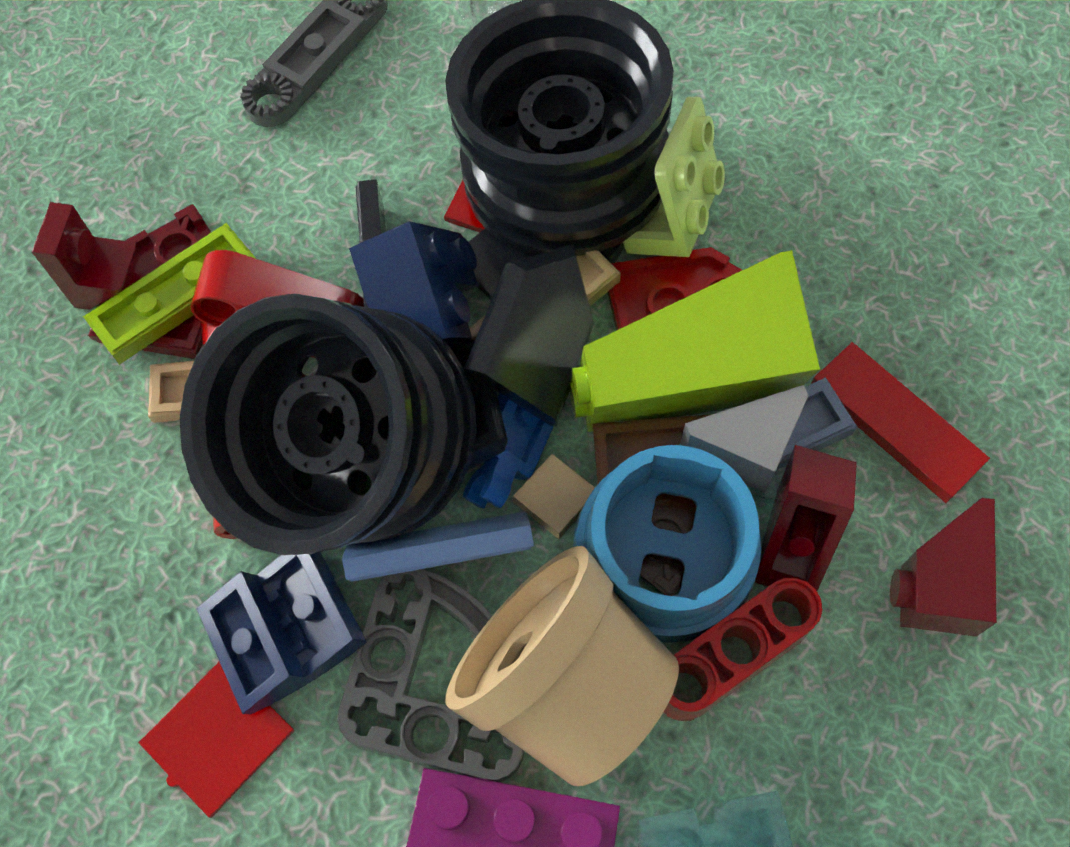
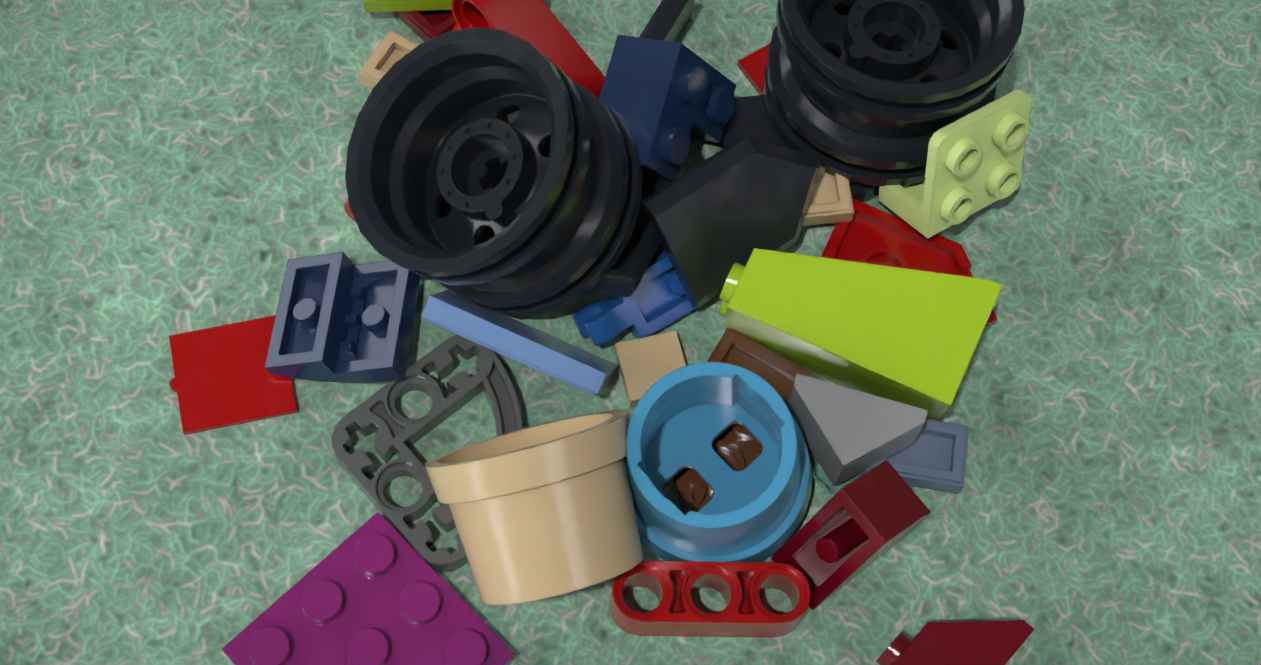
camera: 25 degrees right, 0 degrees up
red tile [811,342,990,503] -> none

